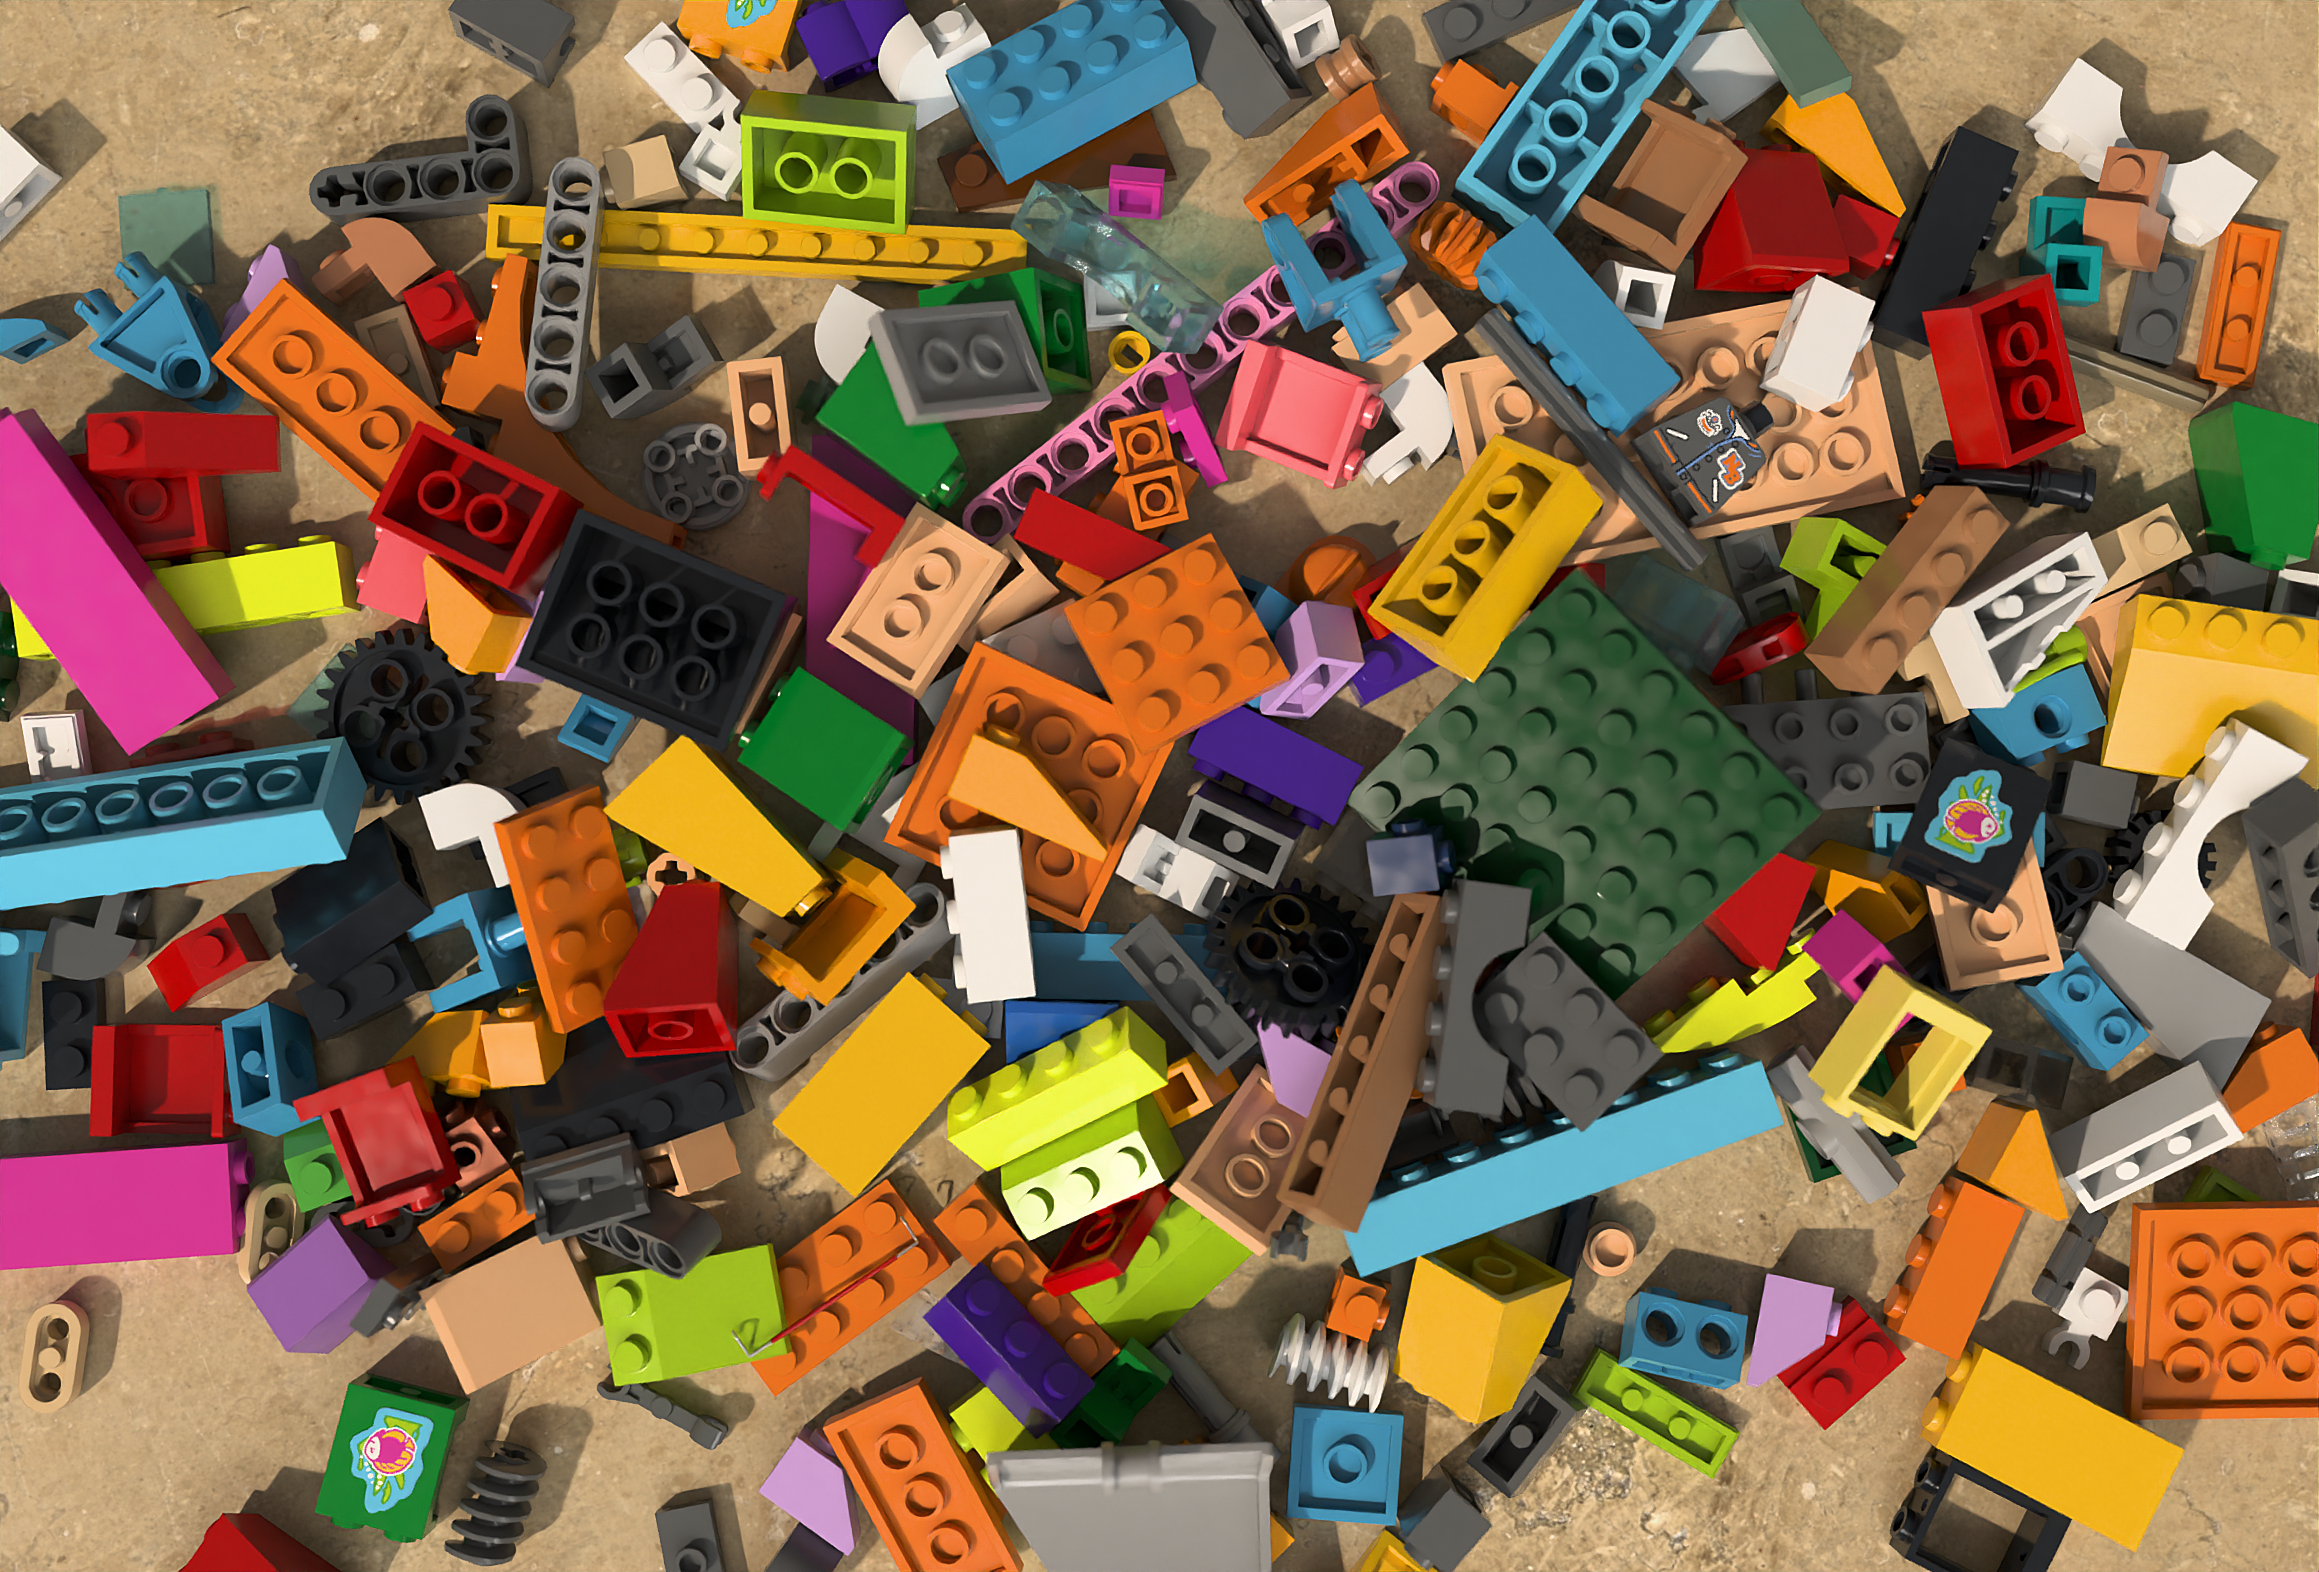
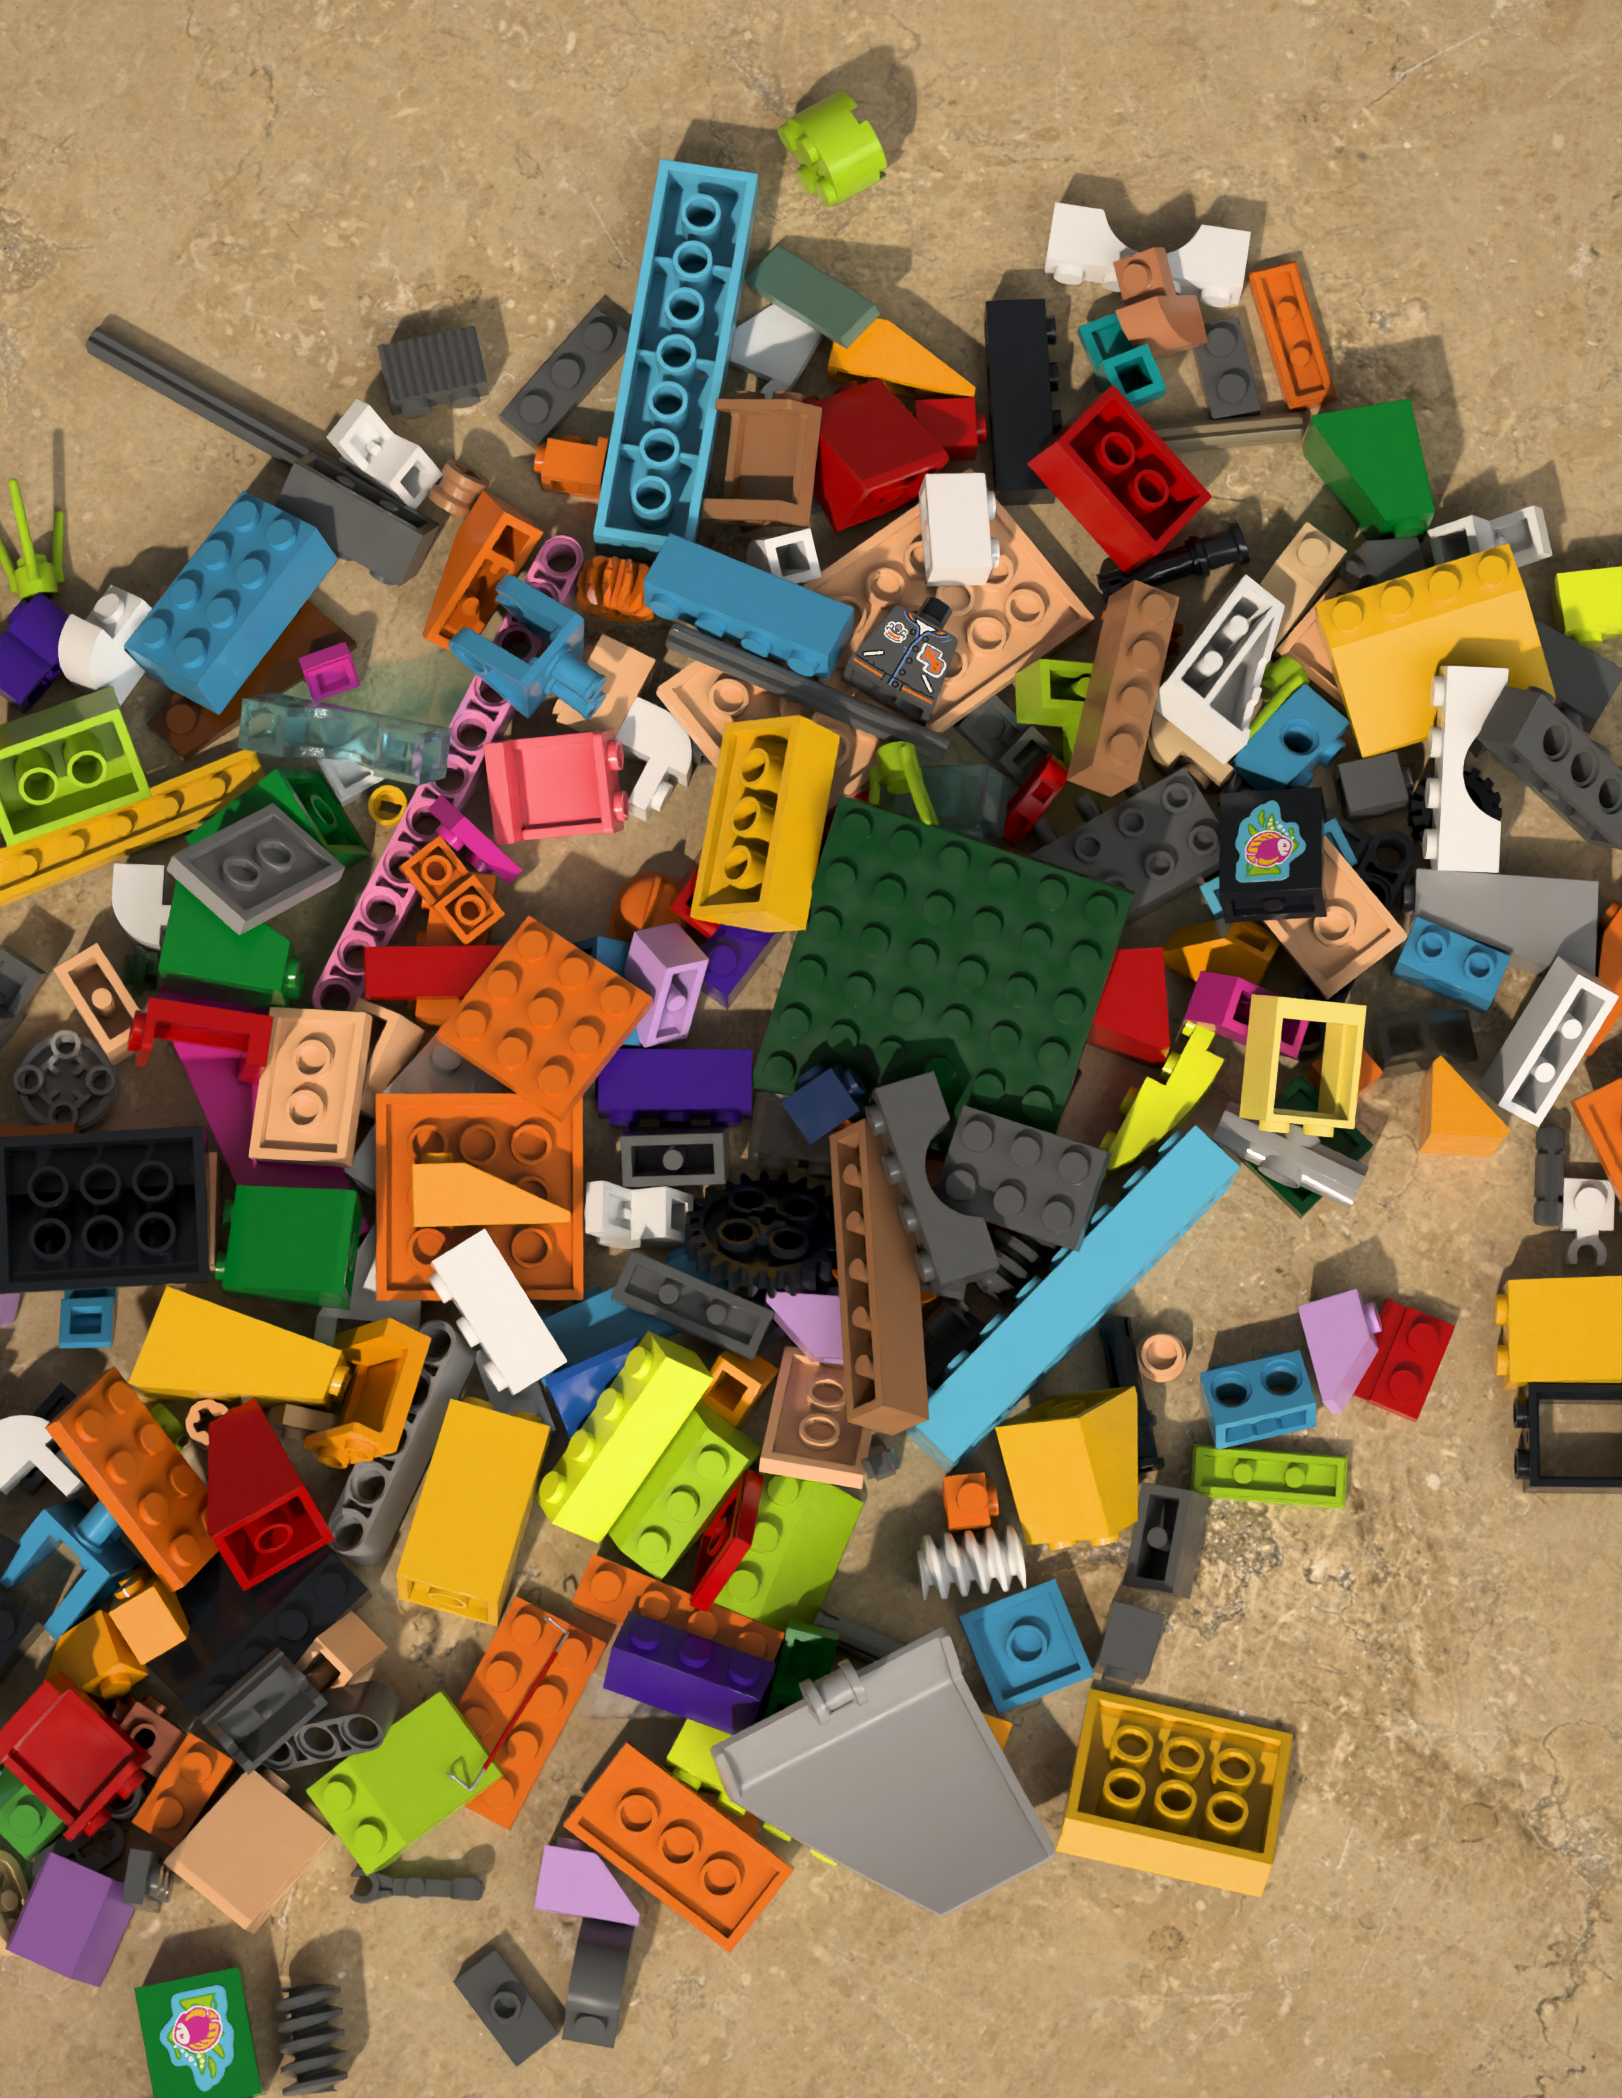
camera: 30 degrees left, 10 degrees down
orange brick [1883,1175,2025,1361] -> none
none -> lime plant [867,741,940,826]

